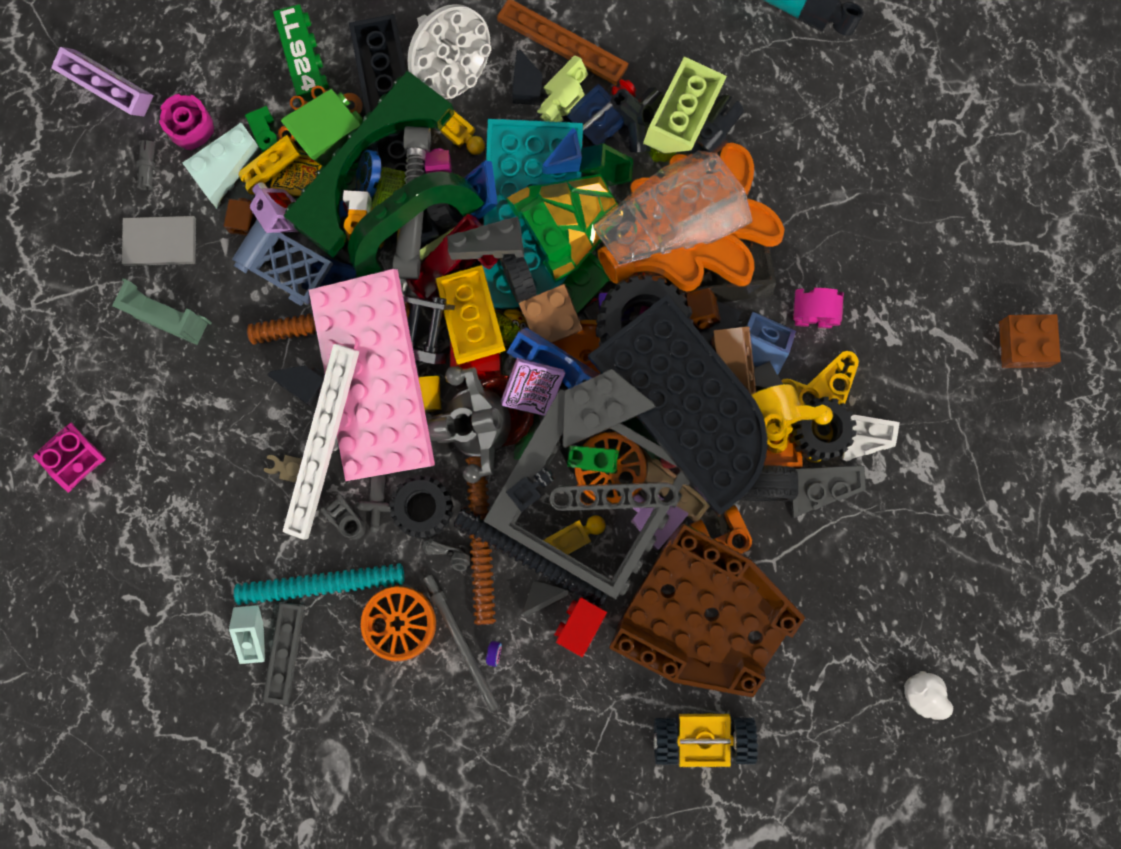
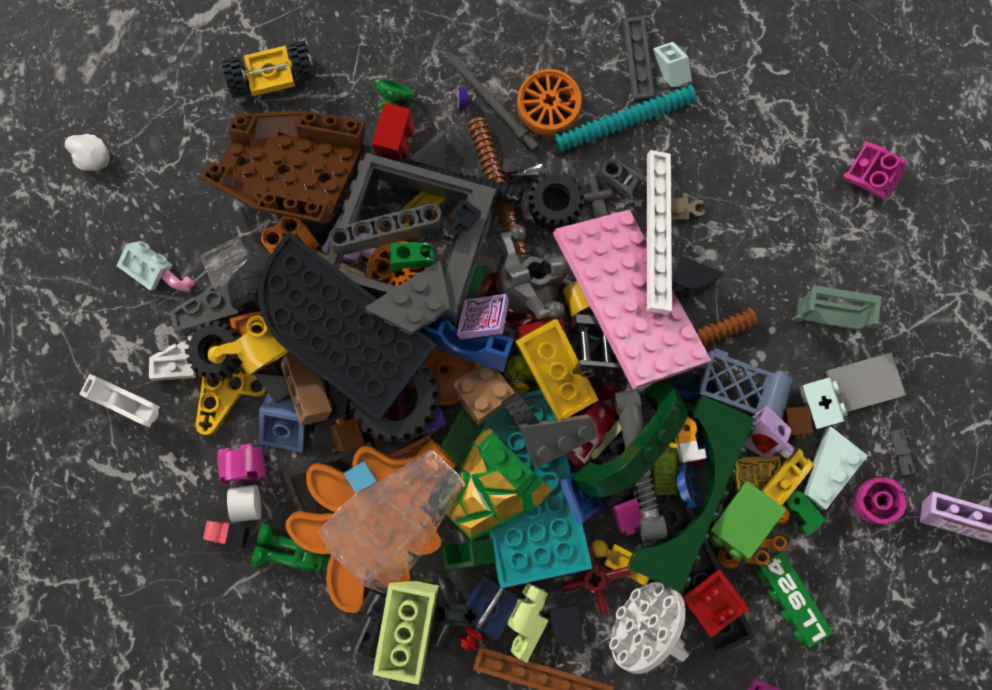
camera: 170 degrees right, 0 degrees up
blue slope [542,128,582,175] -> none
dark orange brick [999,314,1061,368] -> none
none -> white arch [80,374,160,427]
none -> light aqua bracket [117,241,172,290]
none -> bright pink arm [161,270,195,292]
none -> clear wing [200,236,249,293]
none -> leg [203,520,250,548]
none -> white piece [227,485,261,522]
none -> green piece [251,524,331,572]
none -> medium azure tile [344,461,377,494]
none -> green hair [376,78,415,110]
none -> dark red bar [562,544,631,614]
none -> red plate [682,569,749,637]
none -> light aqua brick [803,377,848,429]

